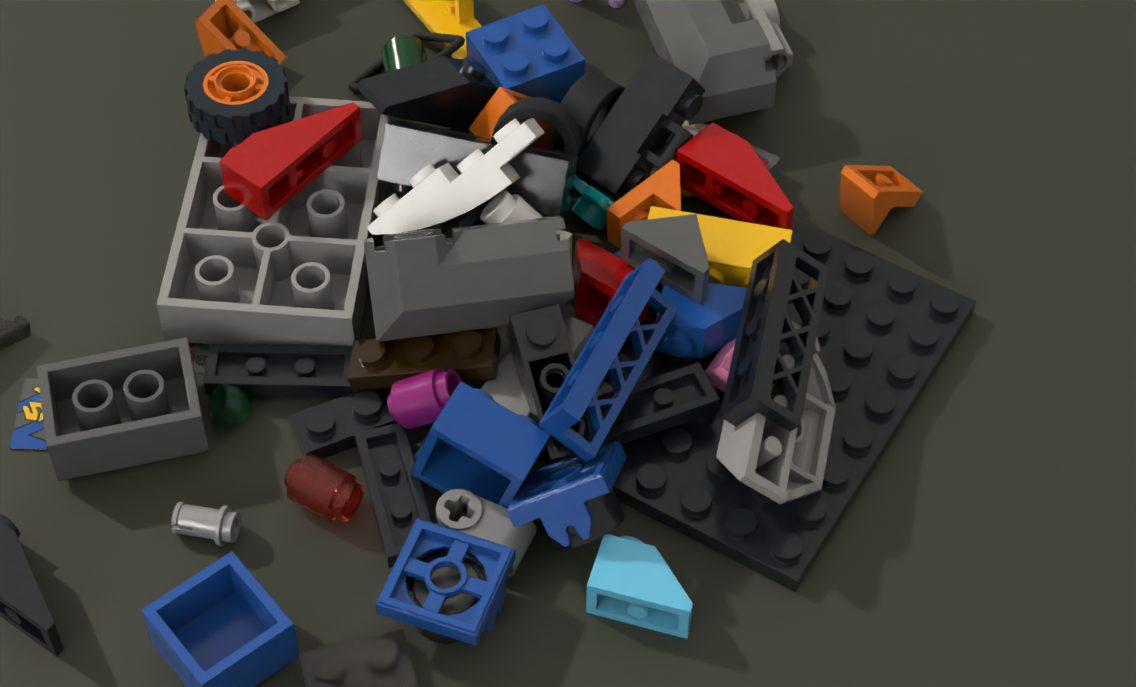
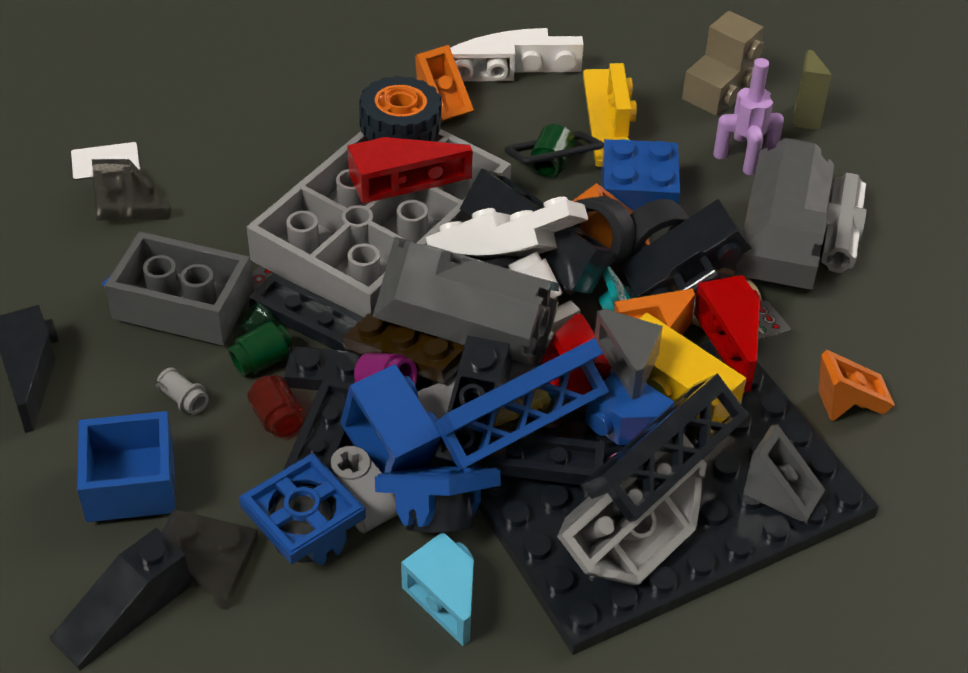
camera: 30 degrees right, 5 degrees down
black slope [356,56,498,132] -> none
none -> dark green brick [228,321,292,377]
none -> dark grey slope [743,424,825,521]

